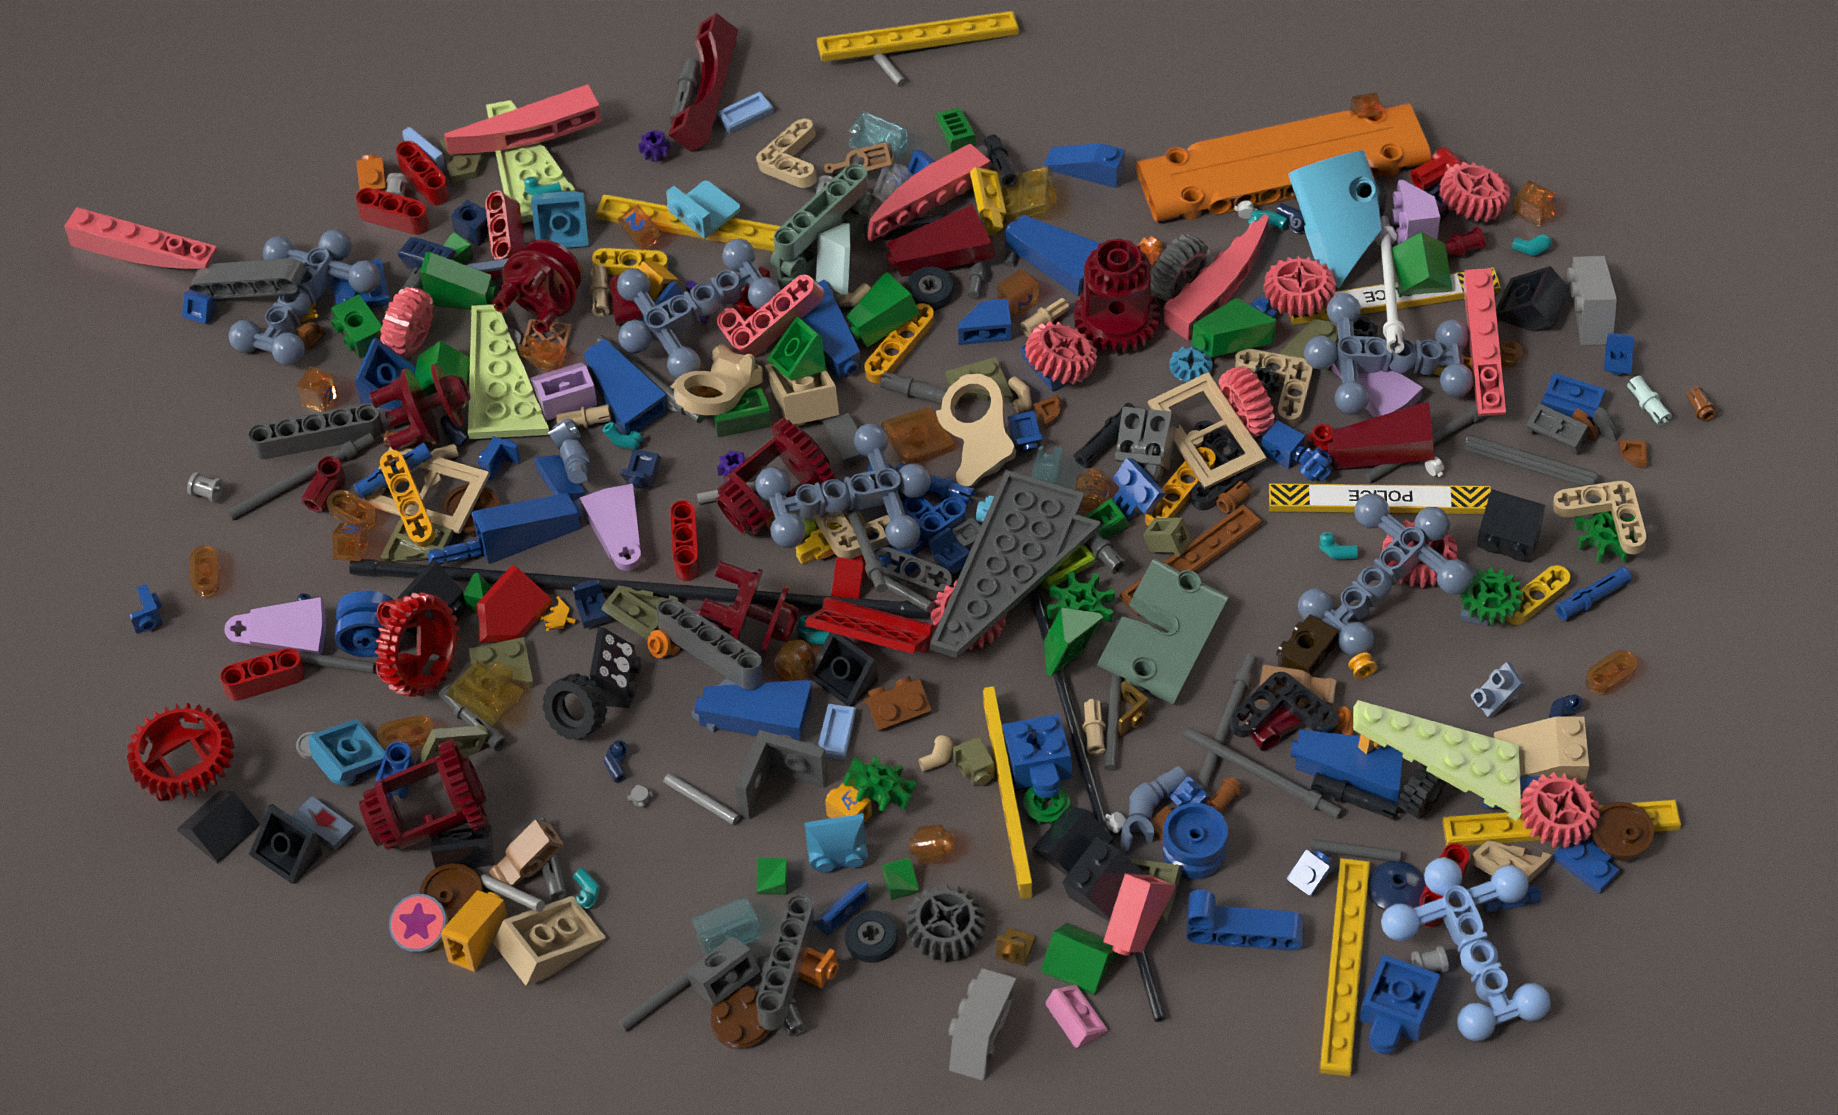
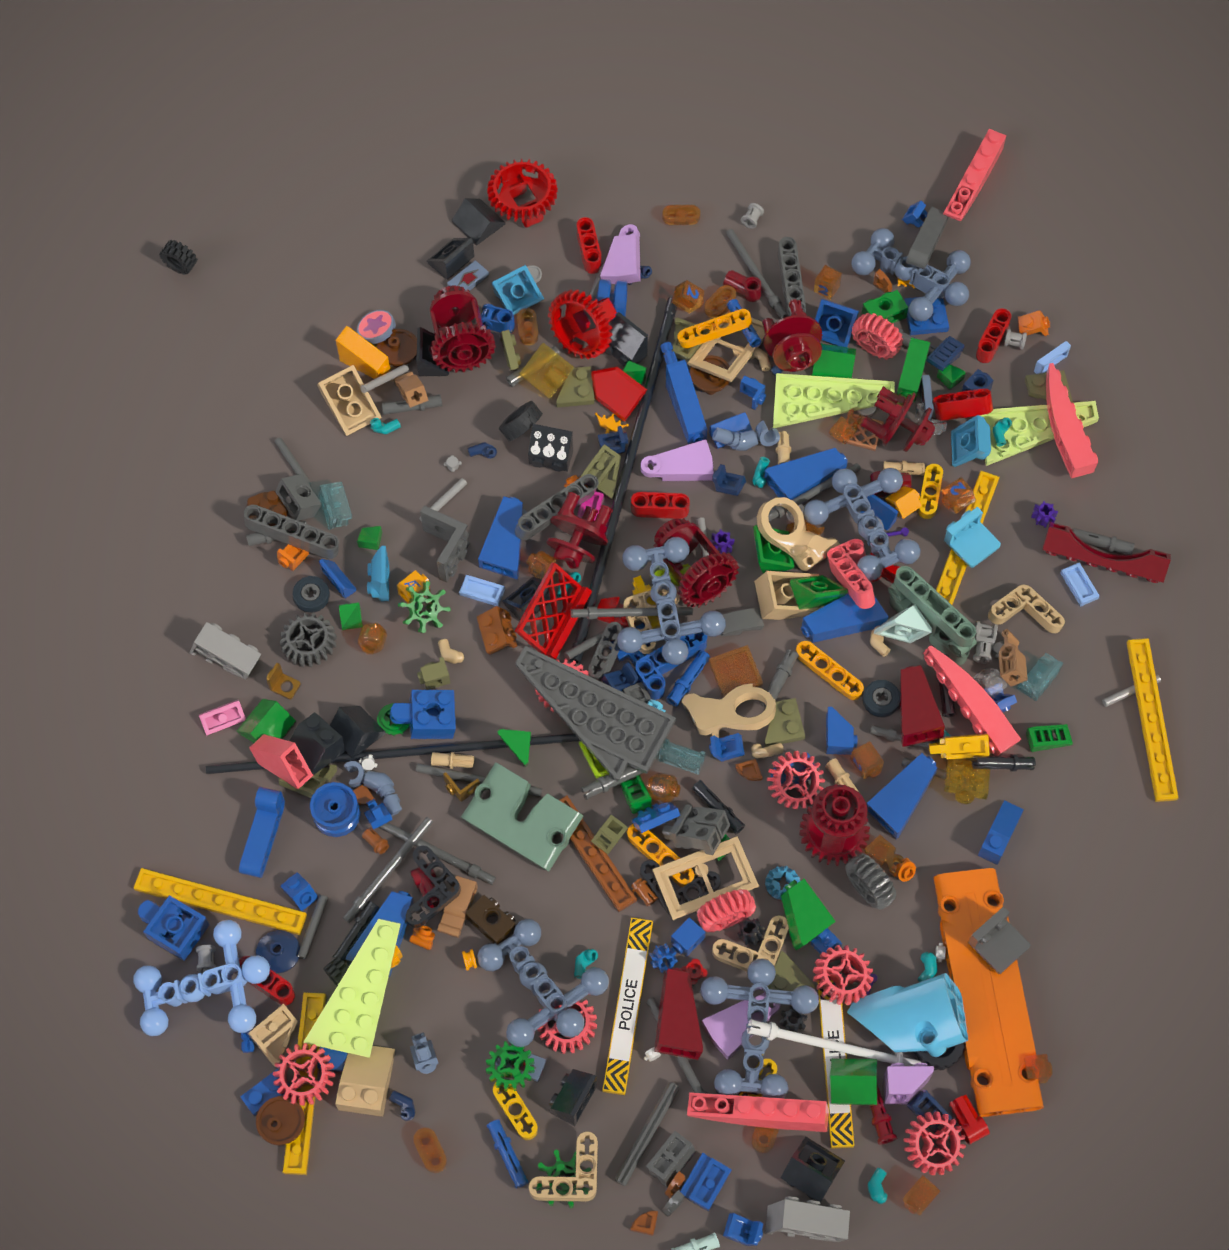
camera: 95 degrees right, 10 degrees up
blue bracket [130,584,163,634] -> none
red beam [396,141,449,206] -> none
lavender slope [530,363,597,421] -> none
green slope [846,272,920,347] -> none
yellow tile [983,686,1032,899] -> none
green gear [1047,572,1115,623] -> none
coral slope [1163,214,1269,340] -> none
none -> dark grey bracket [968,906,1031,974]

